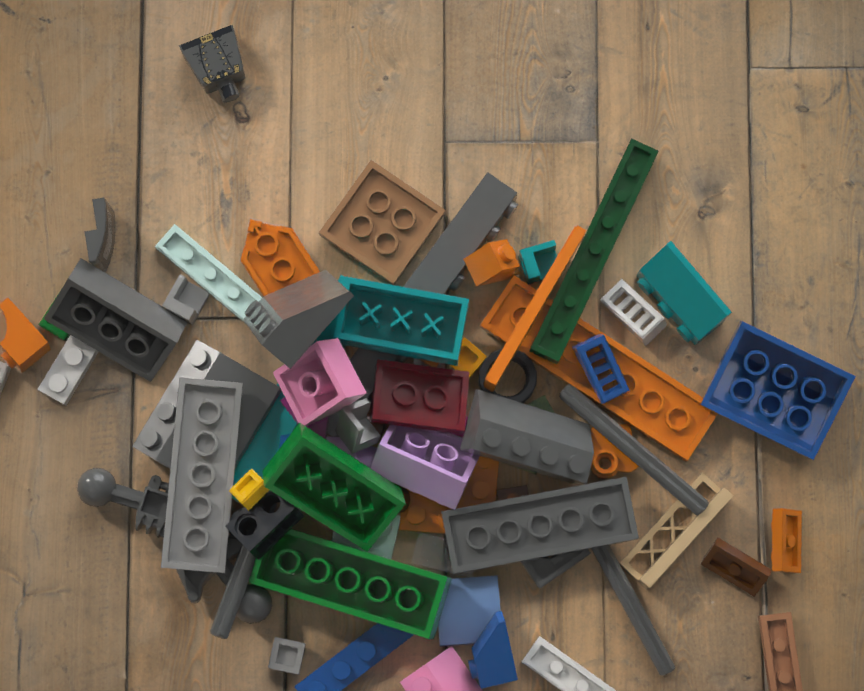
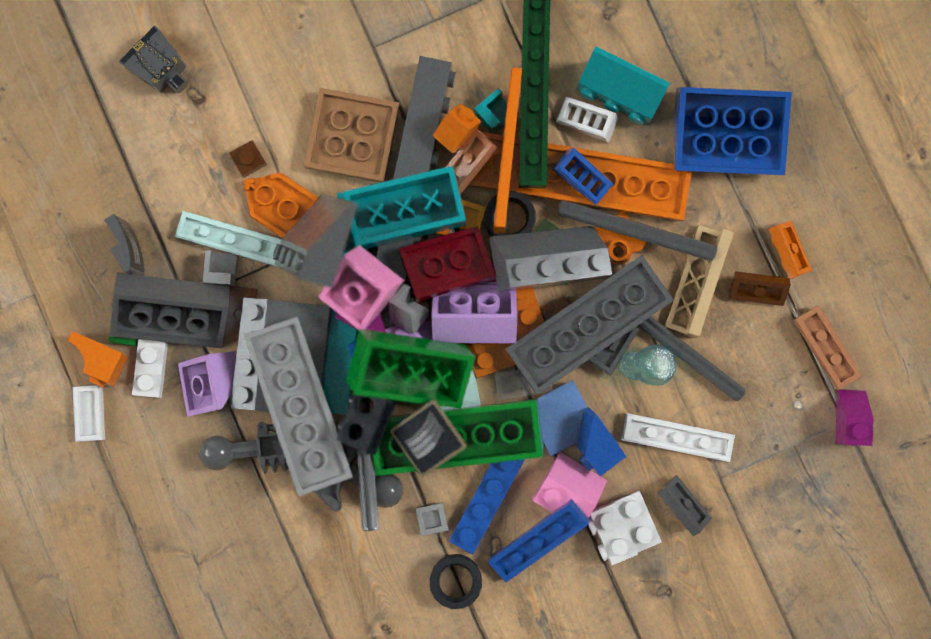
camera: 20 degrees left, 5 degrees up
yellow tile [229,469,269,511] -> none
none -> lavender slope [178,351,236,417]
none -> reddish brown plate [223,286,258,342]
none -> reddish brown plate [229,140,267,178]
none -> slope [390,399,468,477]
none -> nougat plate [446,129,498,195]
none -> clear light blue hair [619,344,676,386]

